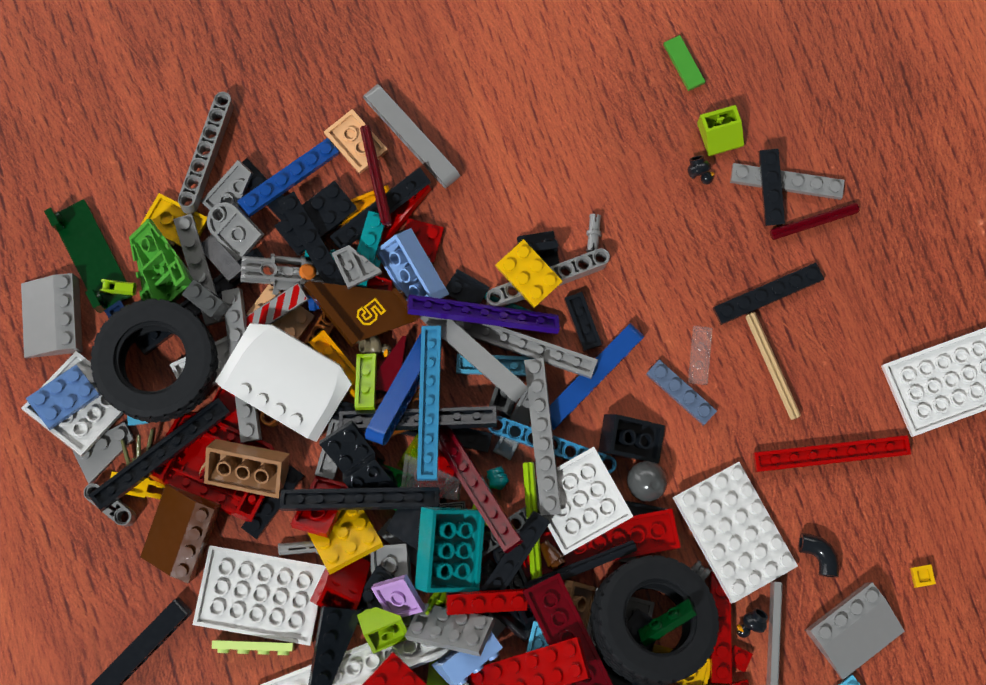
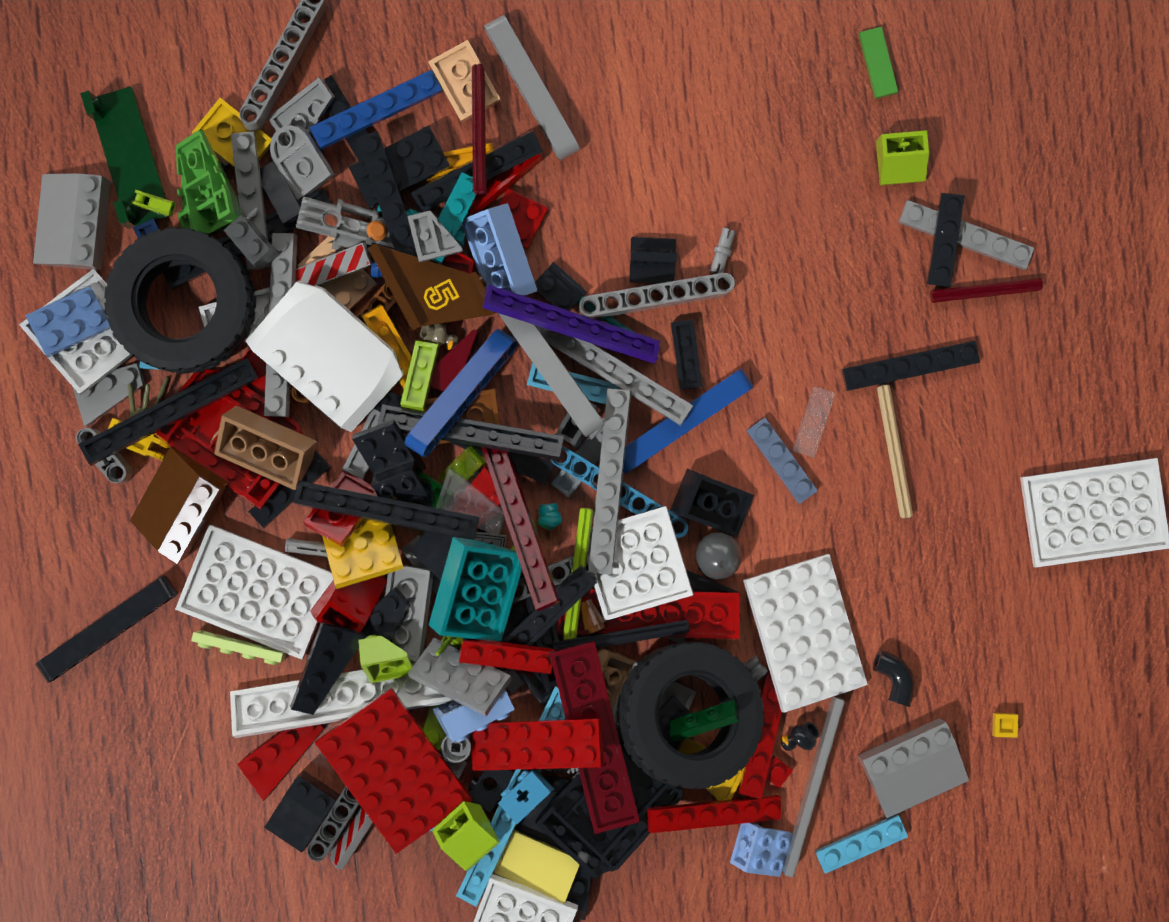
camera: 10 degrees right, 10 degrees up
lavender plate [371,574,426,618] -> none
dark azure plate [417,326,442,481] -> none
yellow plate [495,239,563,308] -> none
black animal [687,155,715,184] -> none
red plate [753,435,911,472] -> none

